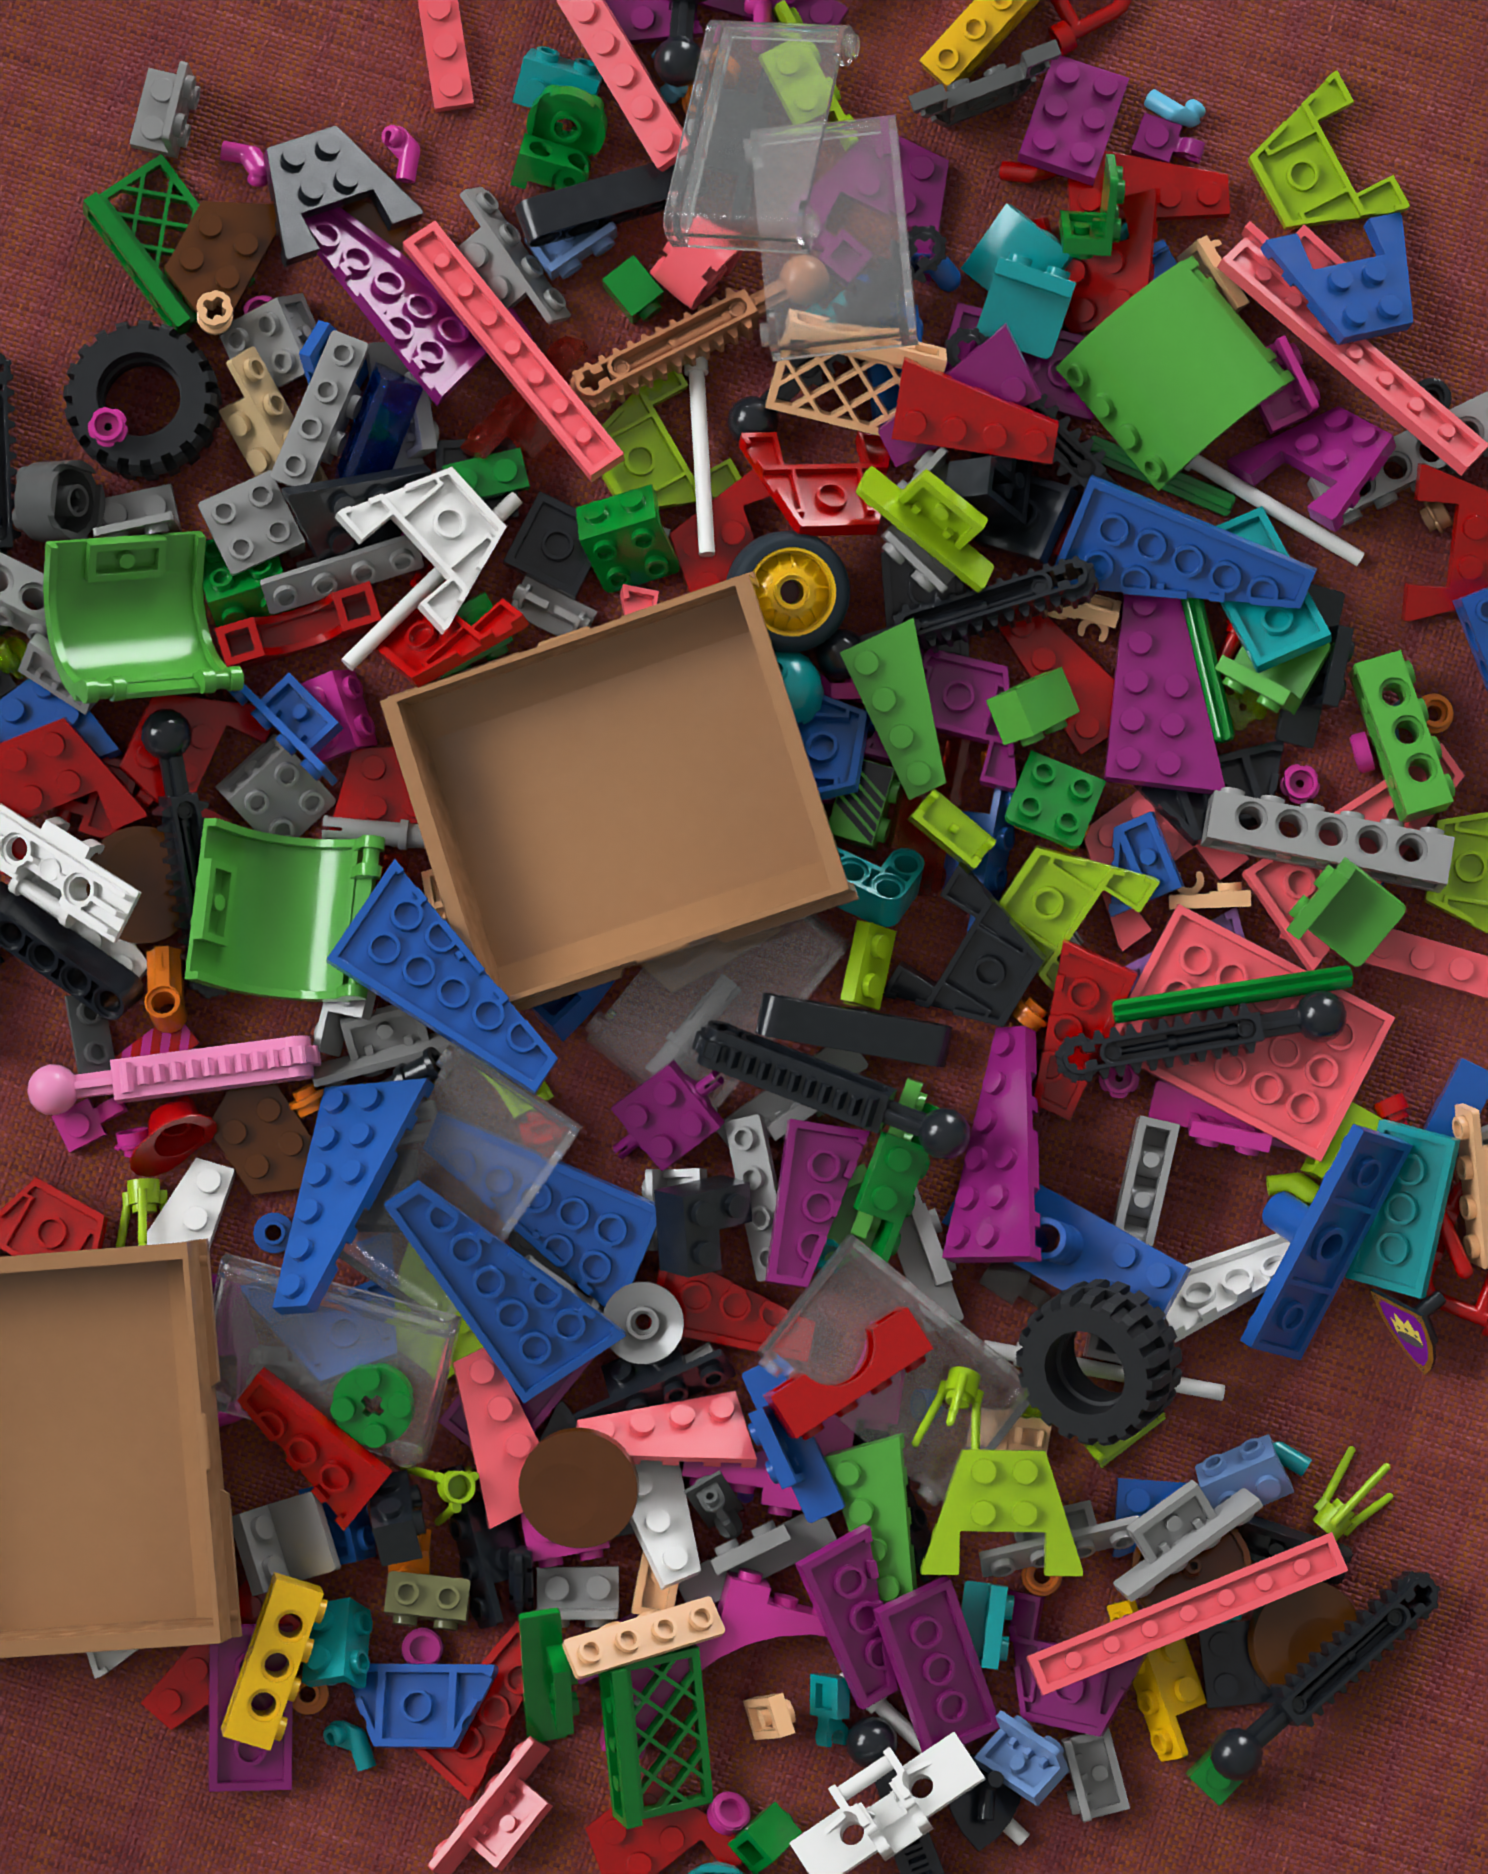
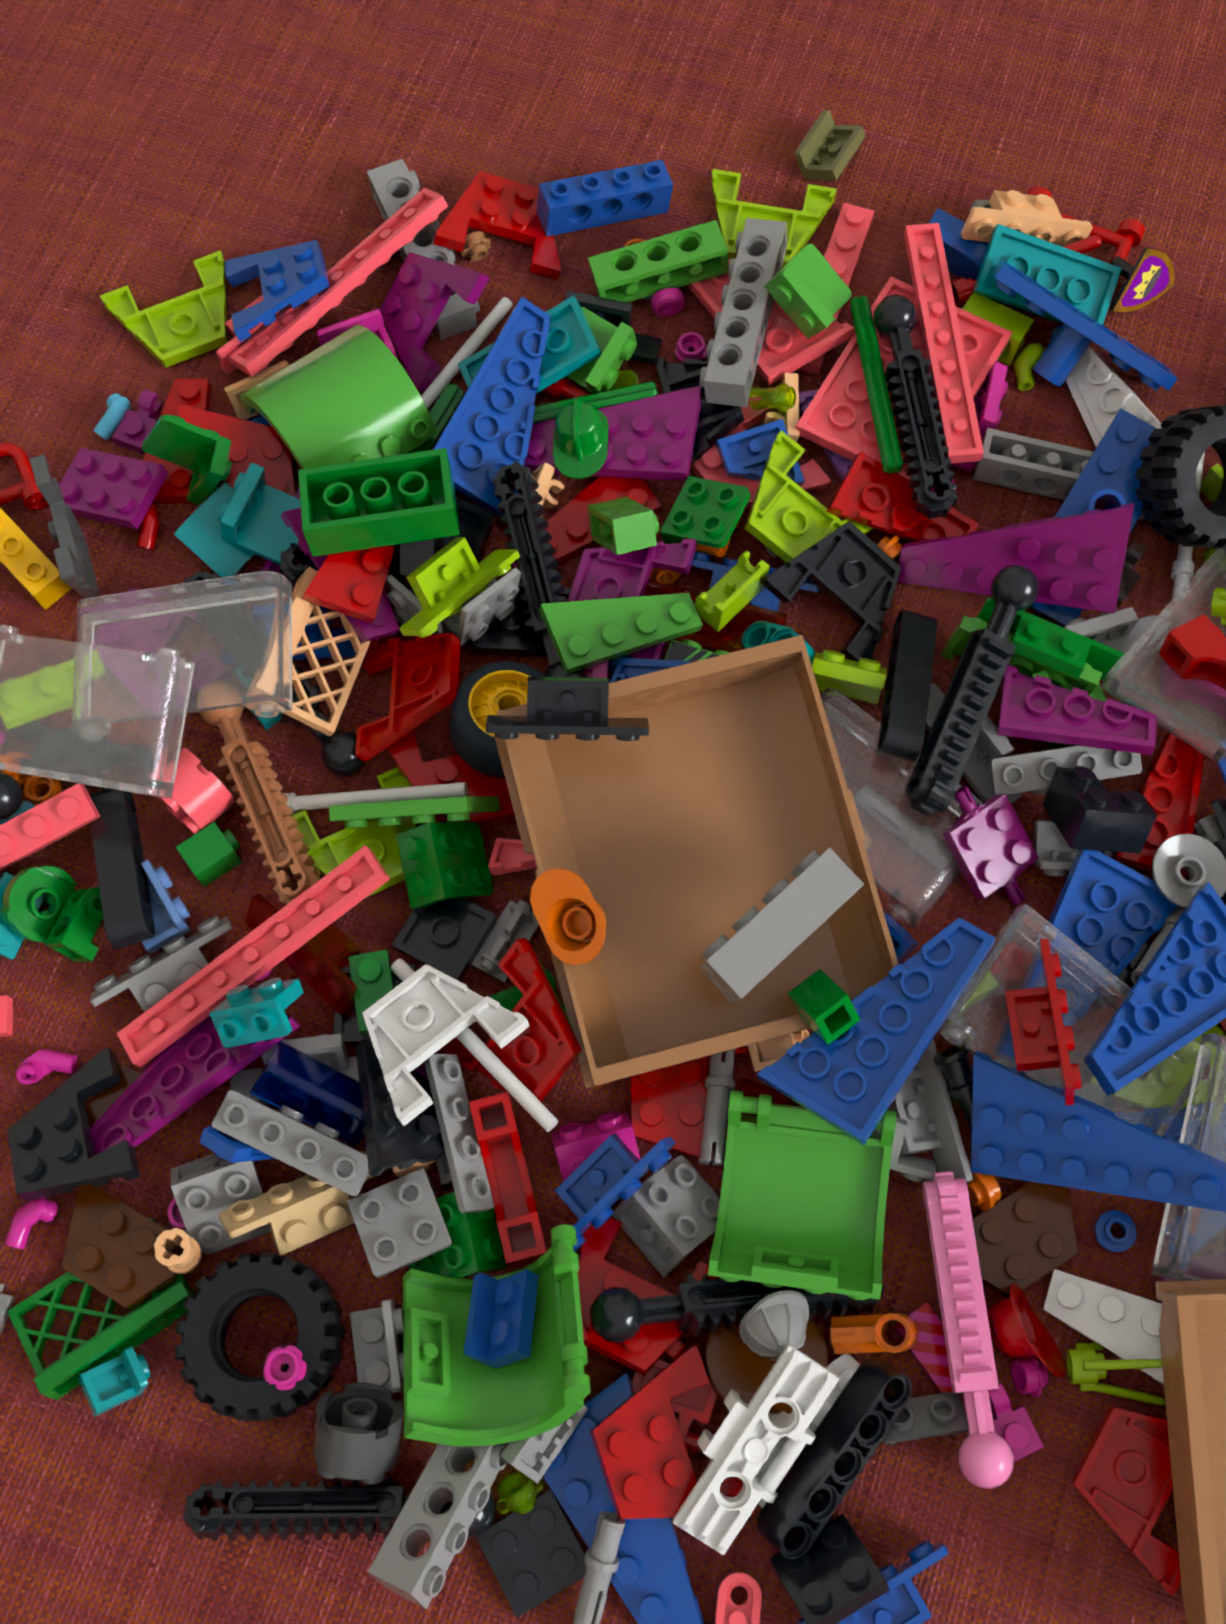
camera: 85 degrees left, 15 degrees down
none -> teal bracket [78,1346,150,1417]
none -> teal bracket [209,978,304,1048]
none -> green brick [298,448,460,557]
none -> bright green wing [329,796,500,828]
none -> blue bracket [464,1269,539,1369]
none -> black bracket [486,677,649,741]
none -> orange piece [530,868,607,965]
none -> green piece [553,397,609,479]
none -> light grey brick [699,847,865,1004]
none -> light grey piece [739,1290,809,1361]
none -> clear neon green pin [749,383,796,412]
none -> green brick [787,969,860,1045]
none -> coral plate [904,223,984,463]
none -> red bracket [1005,939,1082,1106]

